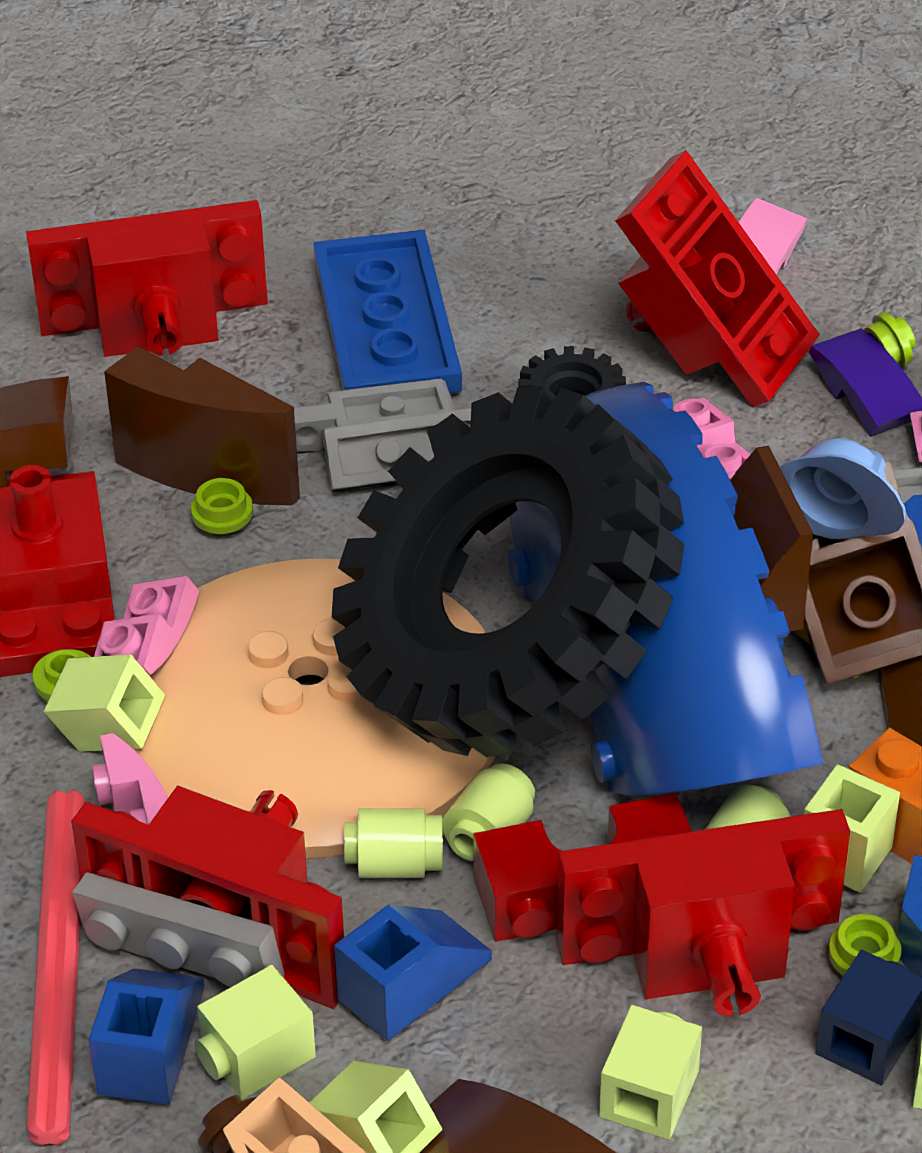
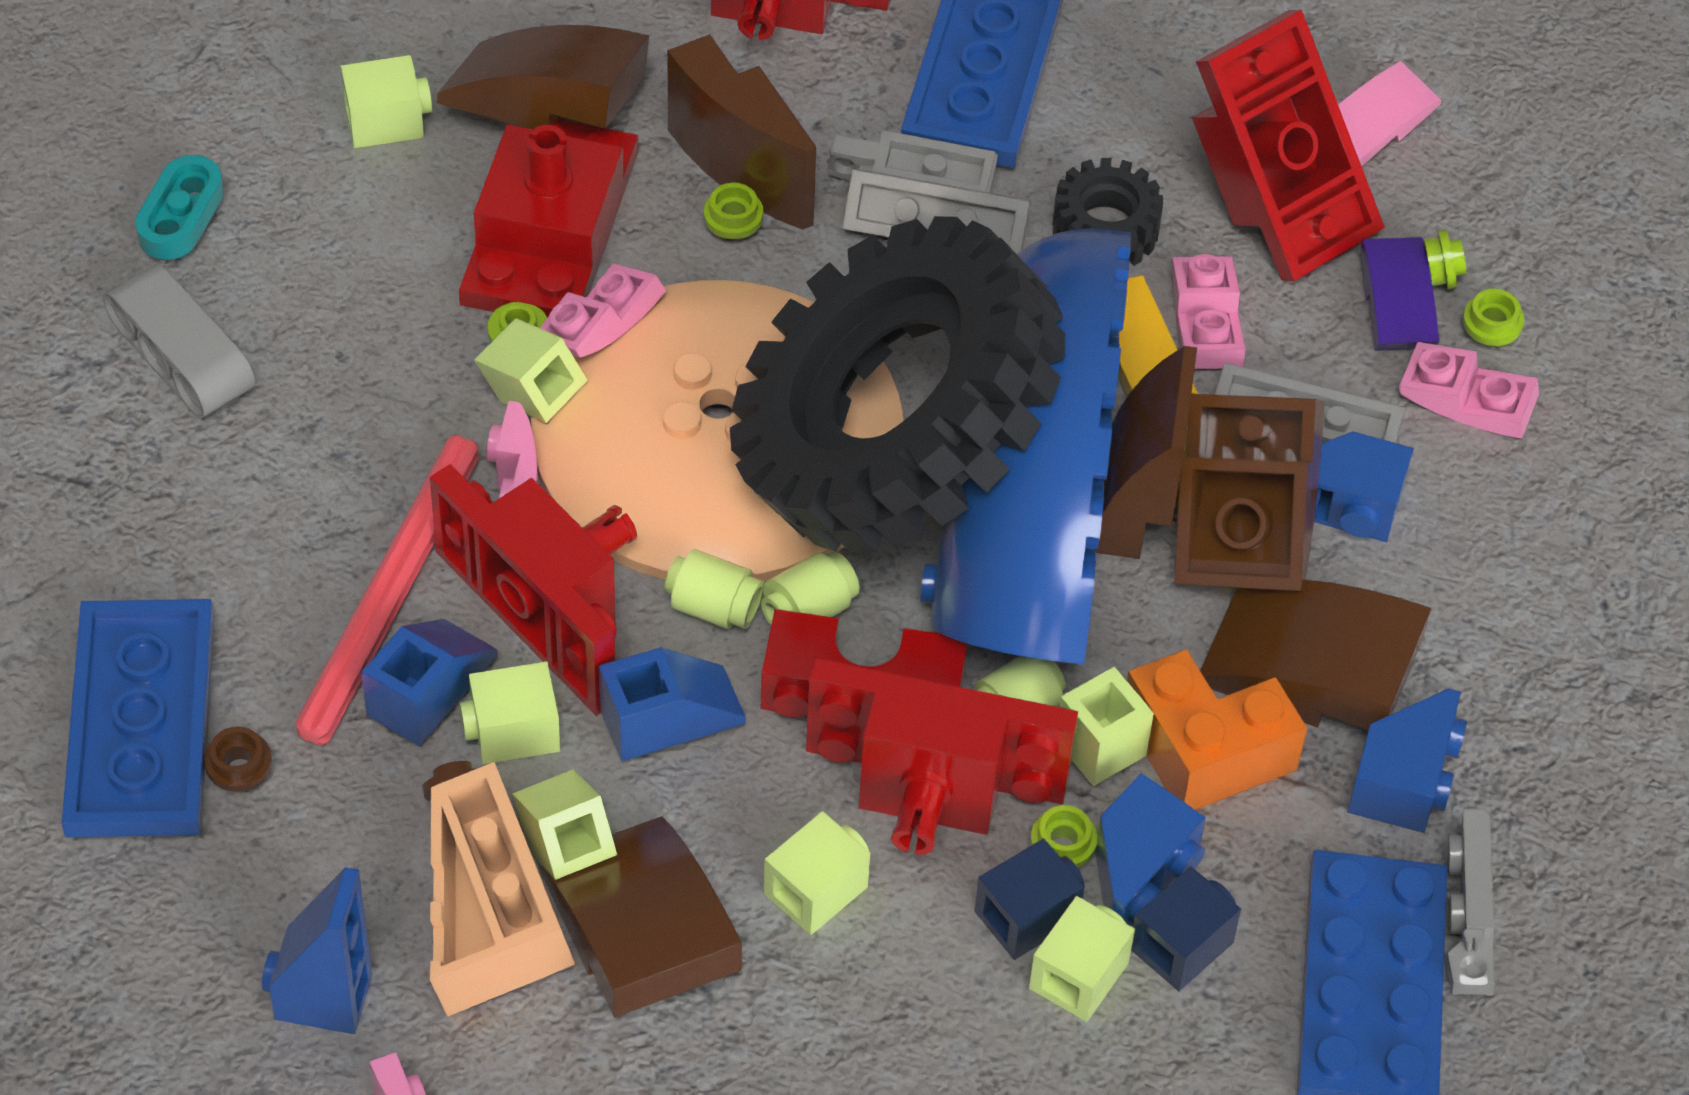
camera: 20 degrees right, 10 degrees up
light grey plate [72,872,285,987] -> none
light blue piece [780,437,906,539] -> none

